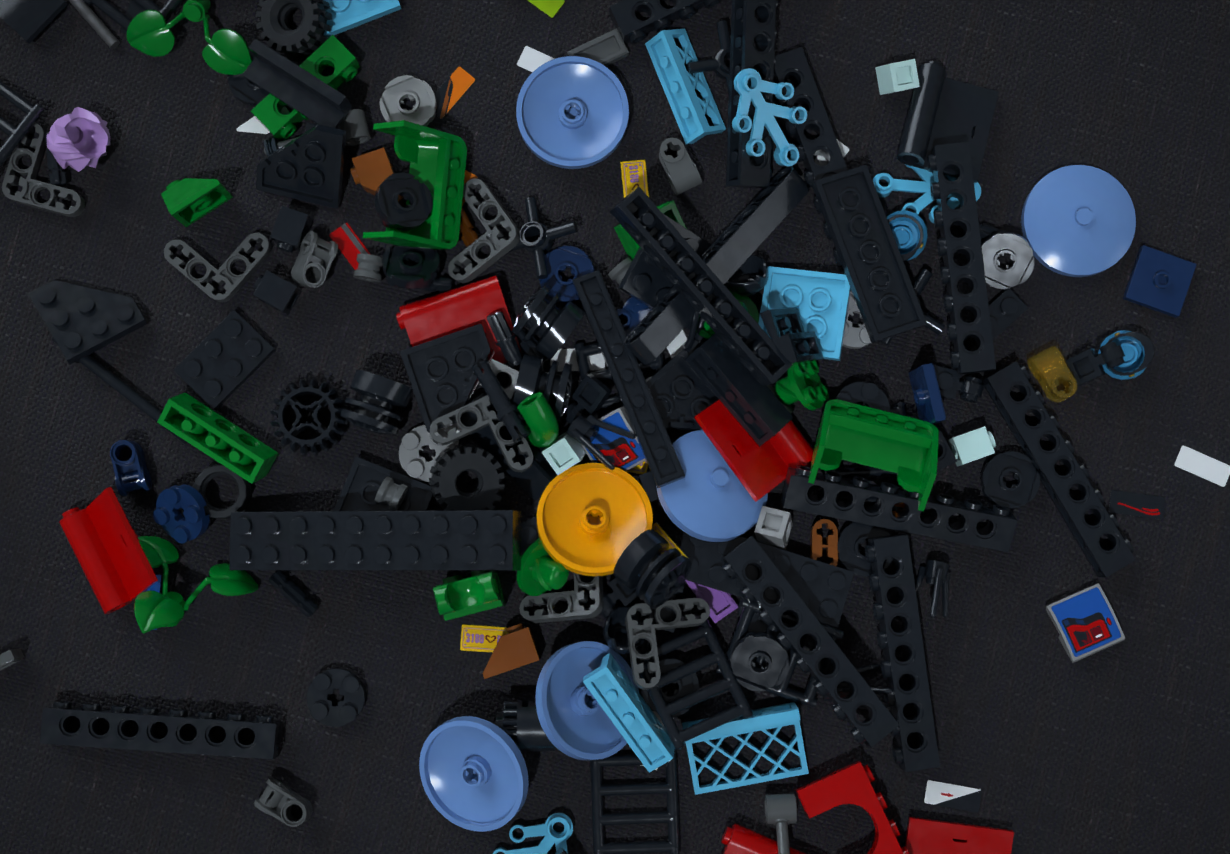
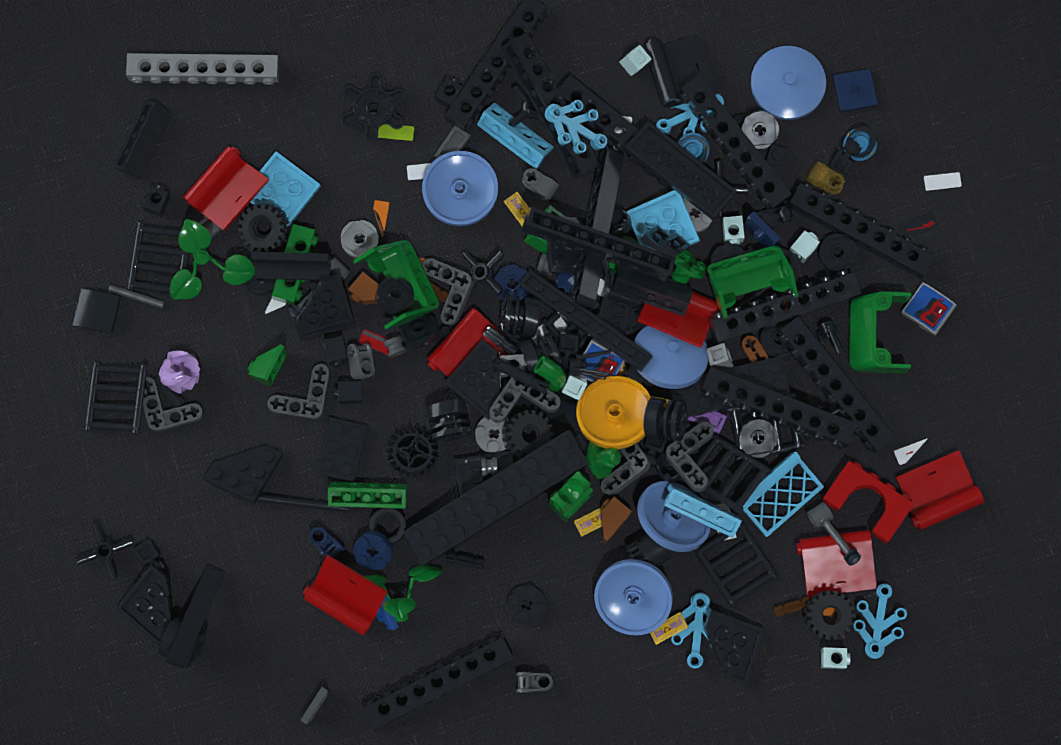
camera: 30 degrees left, 5 degrees down
none -> yellow sticker [650,612,688,645]
none -> light aqua brick [722,216,744,245]
none -> green windscreen [849,292,911,374]

